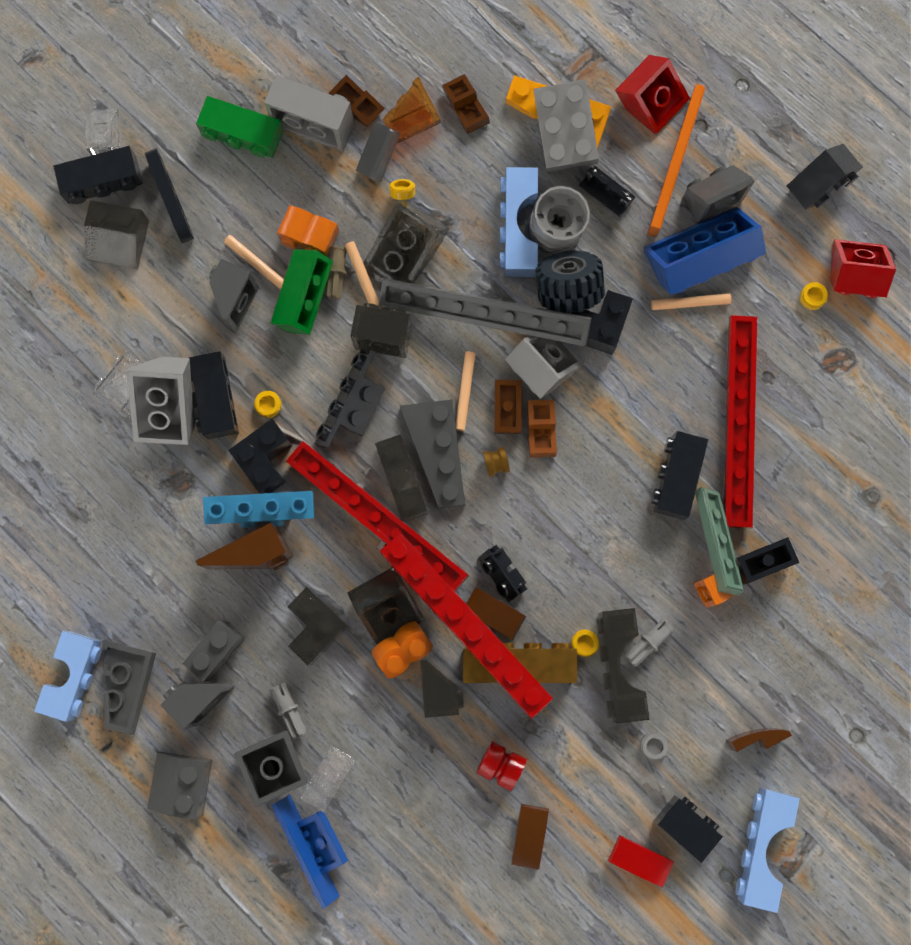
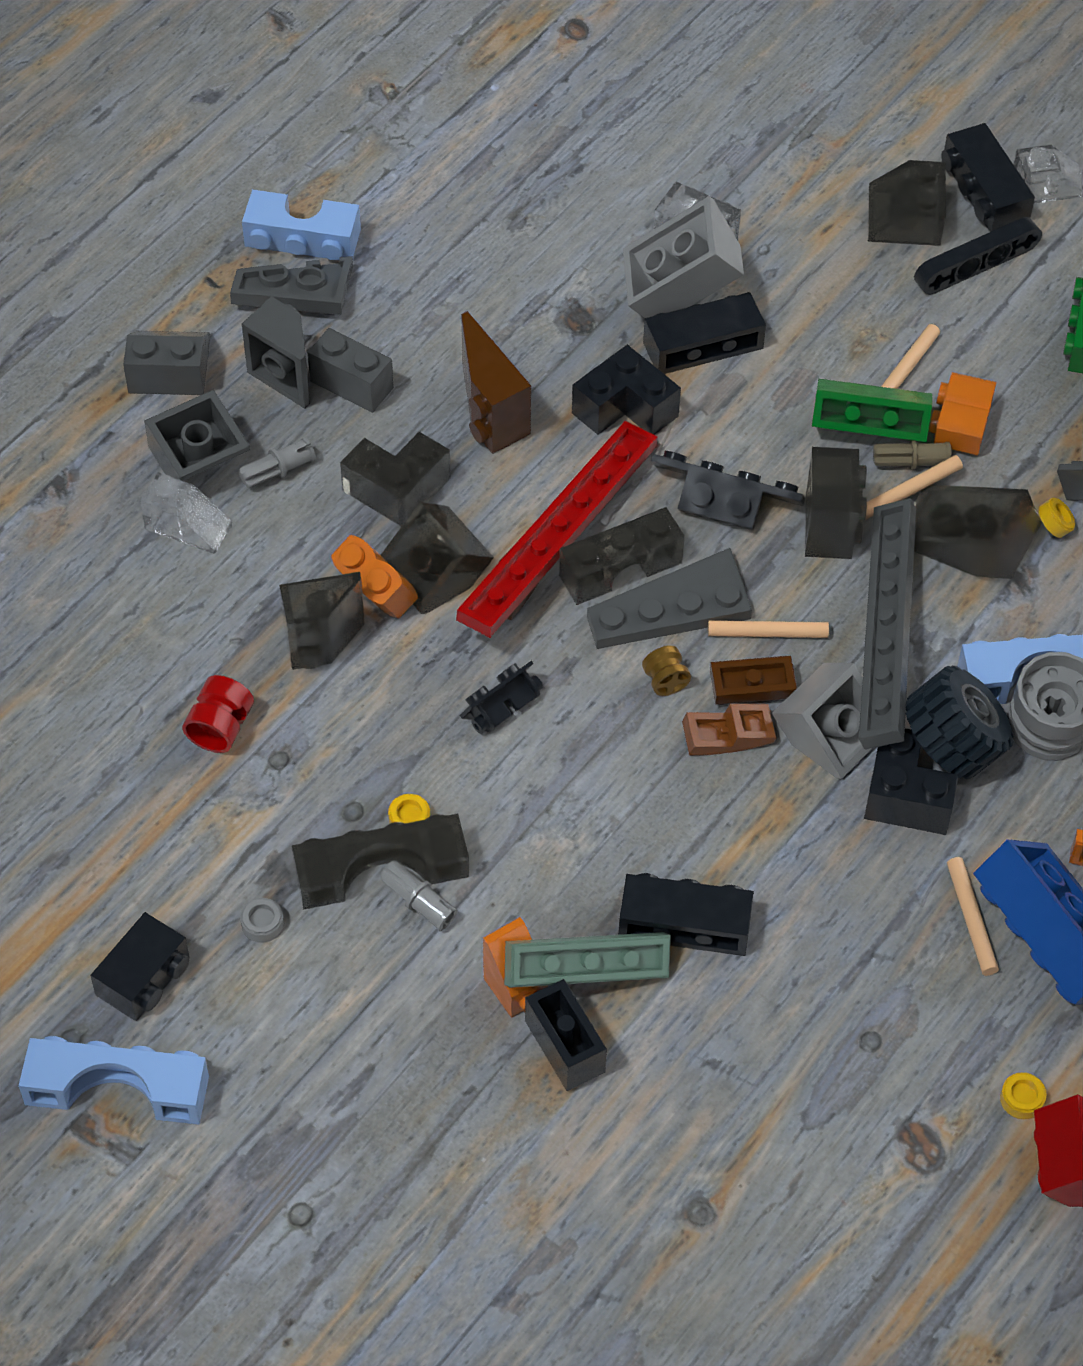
camera: 80 degrees right, 25 degrees down
dark azure bracket [203,491,315,528] -> none
dark grey slope [209,259,259,333] -> none
yellow tile [254,391,282,418] -> none
blue bracket [271,794,348,909] -> none
red plate [380,533,553,720] -> none
pearl gold brick [463,643,577,683] -> none
reddish brown slope [466,587,526,640] -> none
reddish brown slope [511,804,549,870] -> none
red slope [608,835,674,888] -> none
red plate [724,315,757,529] -> none
reddish brown slope [726,728,792,752] -> none

